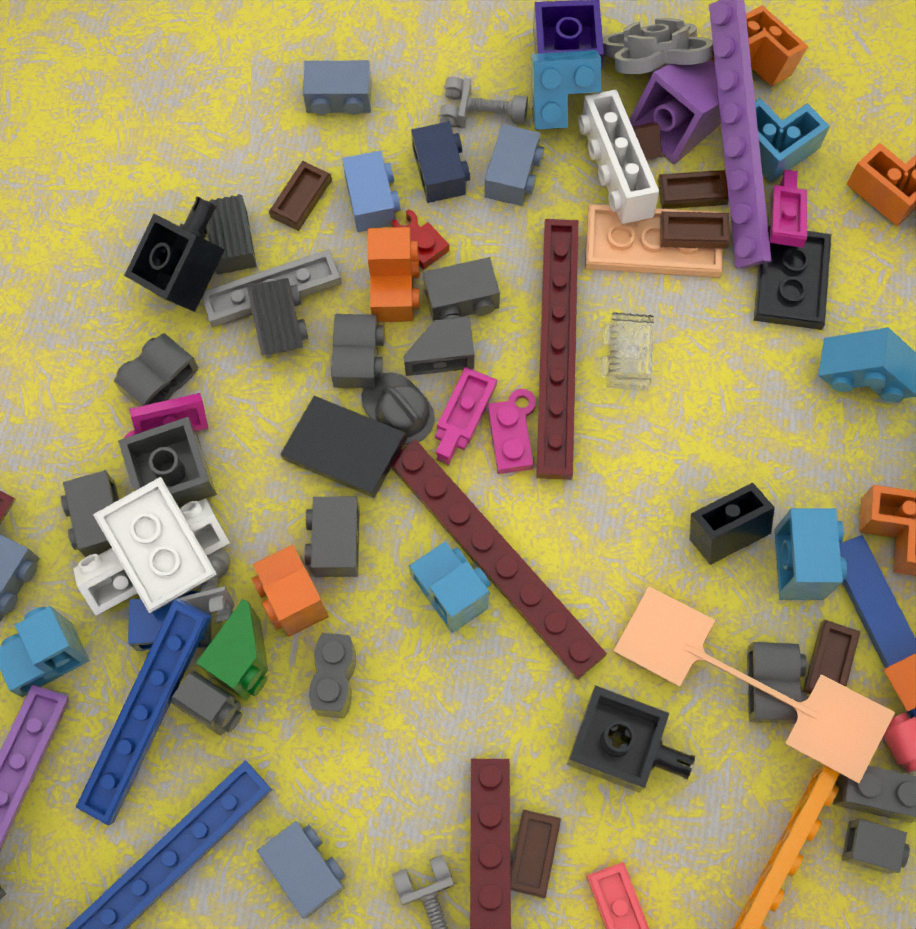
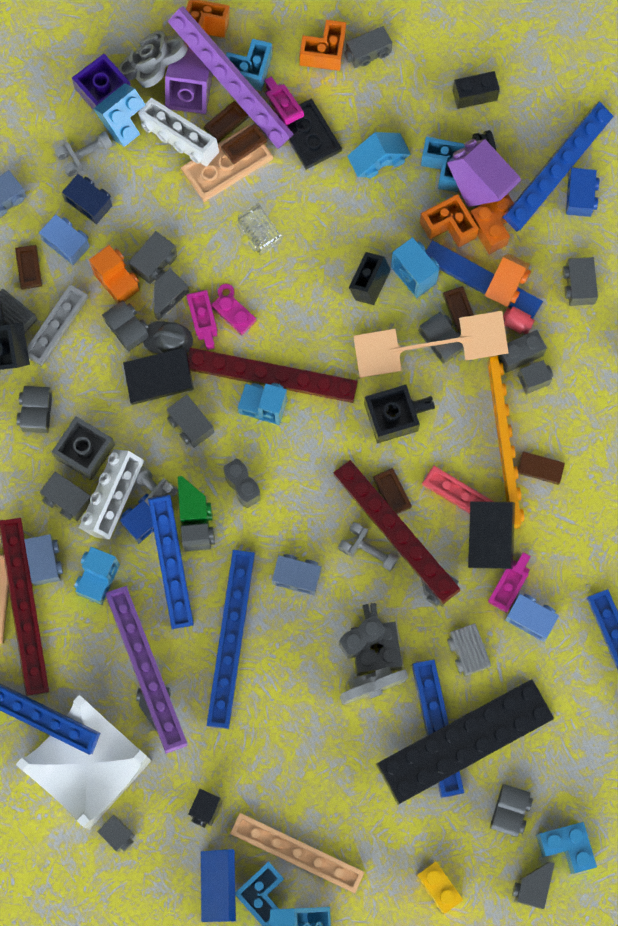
camera: 40 degrees left, 5 degrees up
white tile [93,477,218,614] -> none
dark pink hinge [124,393,209,438] -> none
dark grey brick [247,278,308,356] -> none
orange brick [251,544,329,637] -> none
red plate [392,209,450,270] -> none
sand blue brick [485,124,544,206] -> none
dark red plate [536,219,579,480] -> none
reddish brown tile [632,122,662,160] -> none

